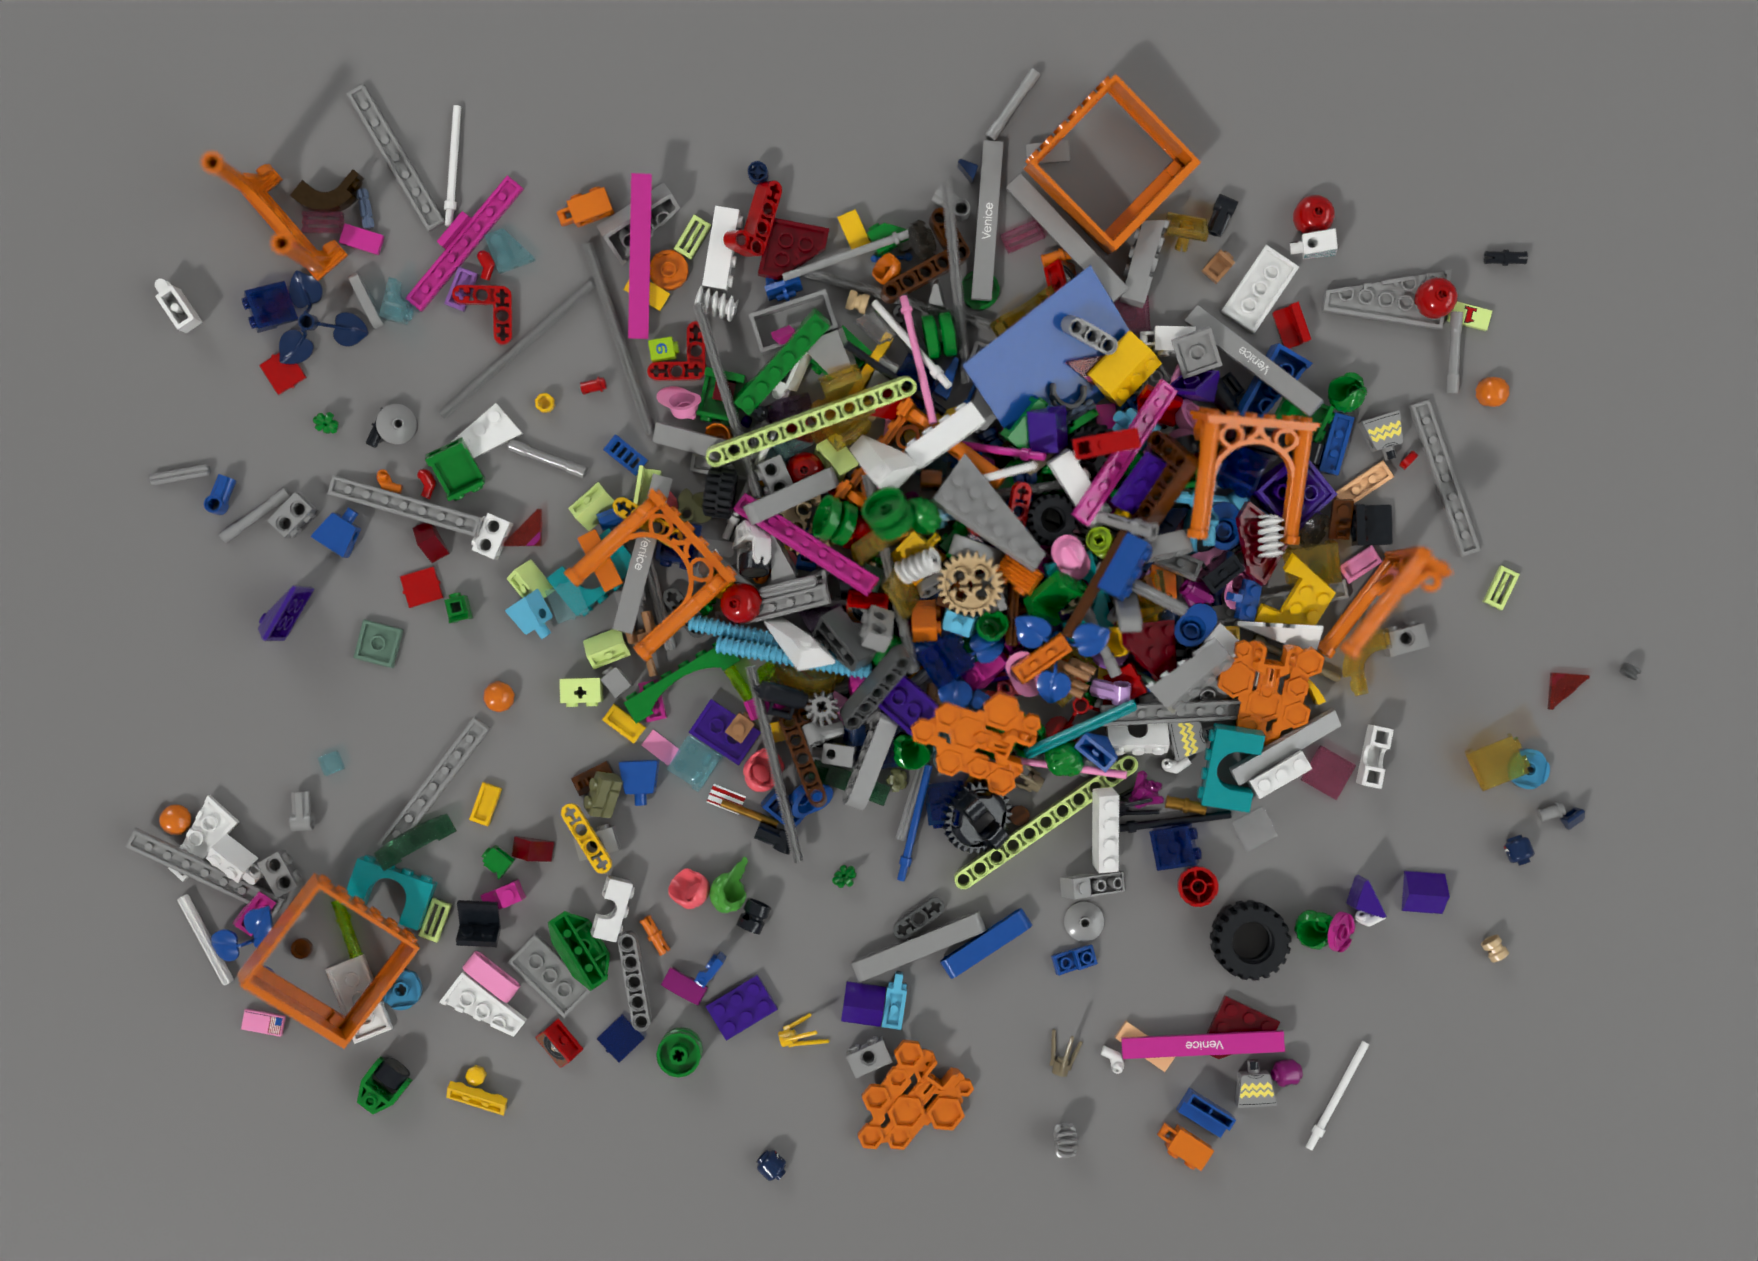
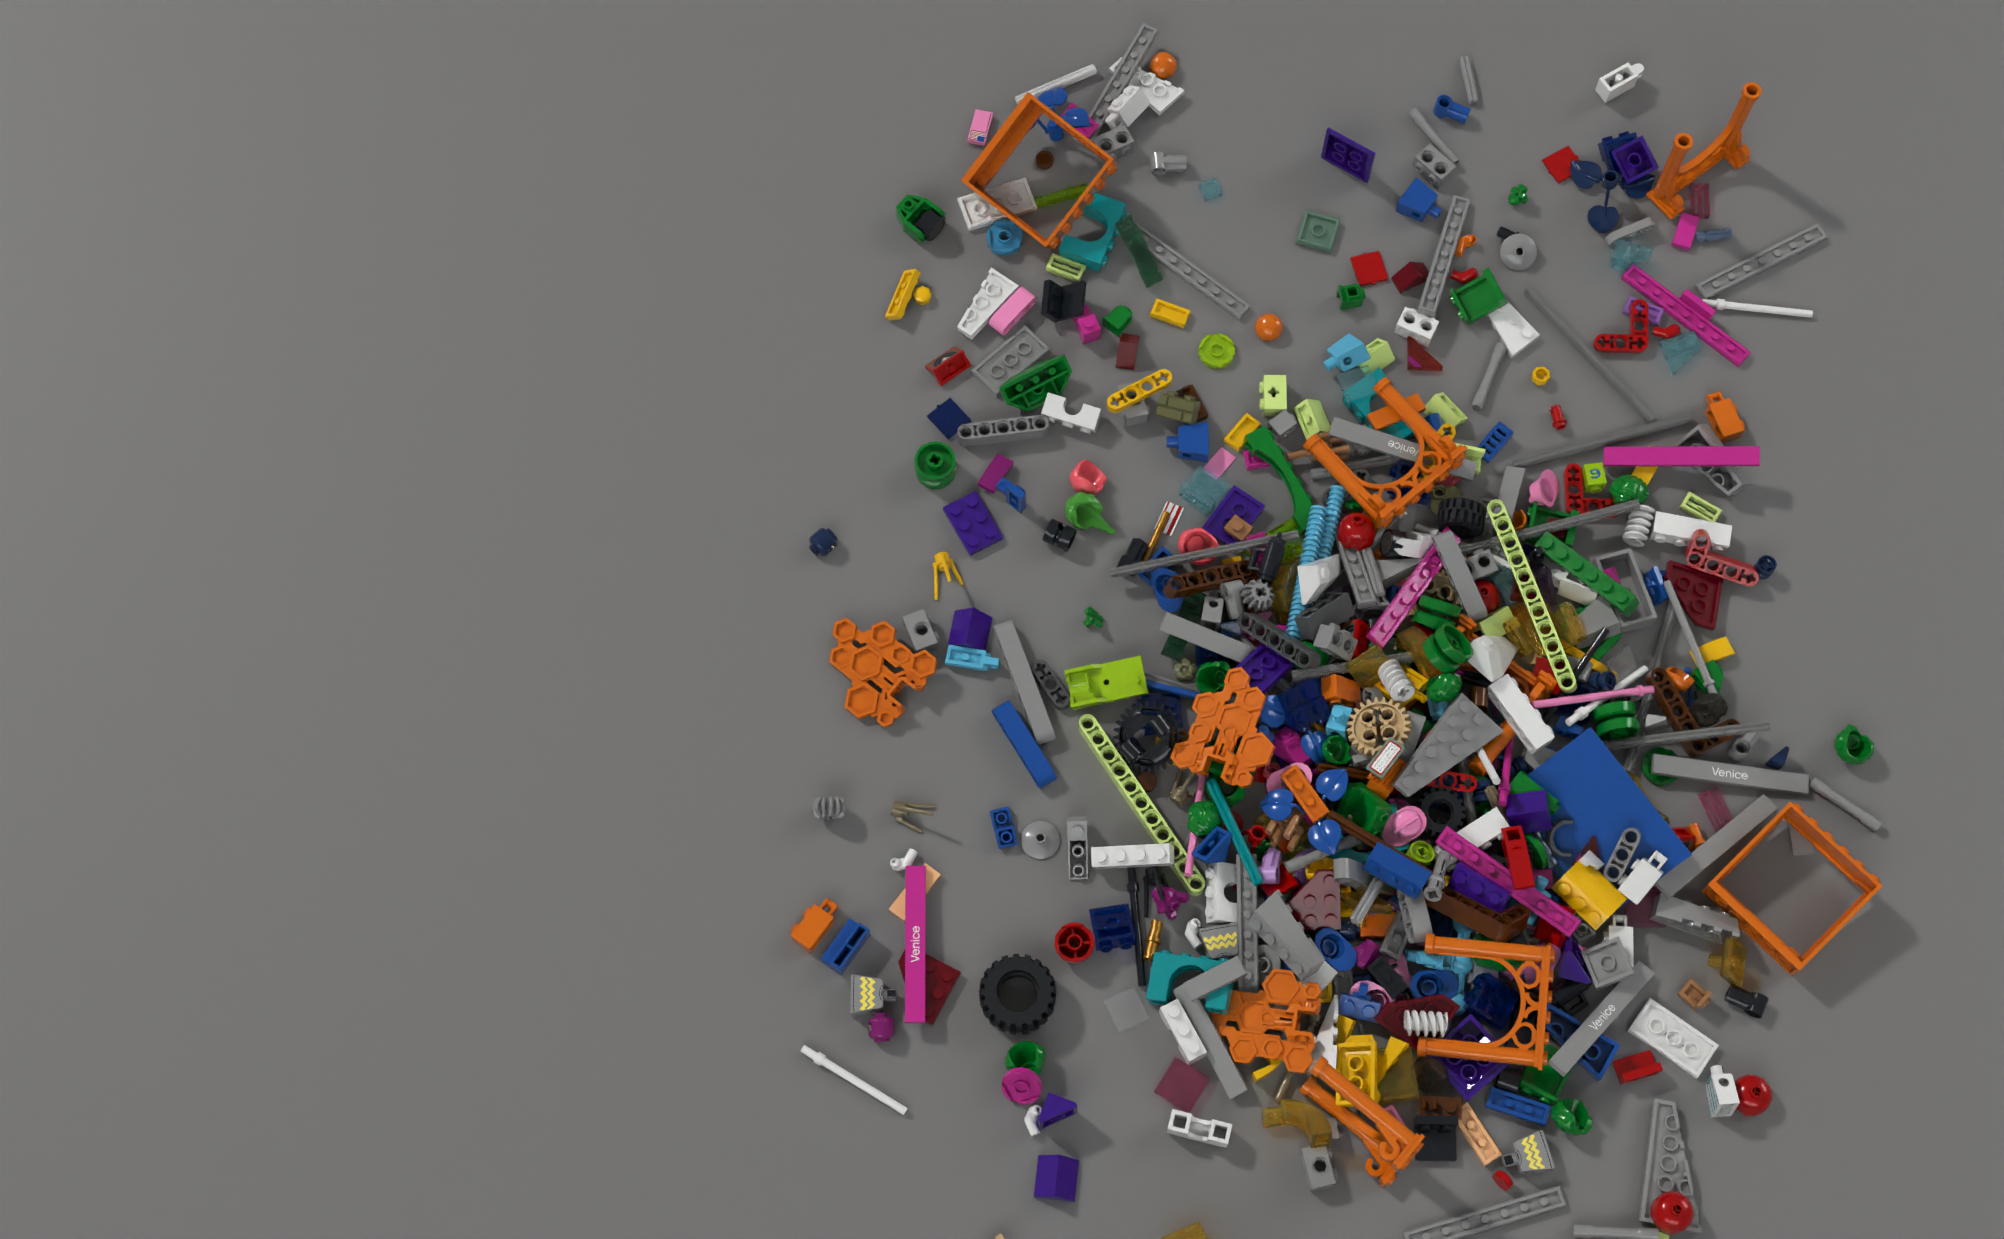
camera: 95 degrees right, 20 degrees down
dark brown arch [290,169,364,214] -> none
orange pin [639,915,671,956] -> none
orange tile [650,250,689,291] -> none
tan wheel [845,290,870,315] -> none
none -> lime piece [1064,655,1149,710]
none -> light grey tile [1183,956,1247,1002]
none -> lime tile [1198,333,1235,369]
none -> yellow slope [1336,1035,1380,1107]
none -> slope [1366,737,1406,780]
none -> white tile [1579,850,1604,870]
none -> dark blue wheel [1588,671,1616,691]
none -> green hair [1609,474,1649,505]
none -> dark purple slope [1611,135,1659,184]
none -> white brick [1618,850,1668,905]
none -> green hair [1834,724,1874,765]

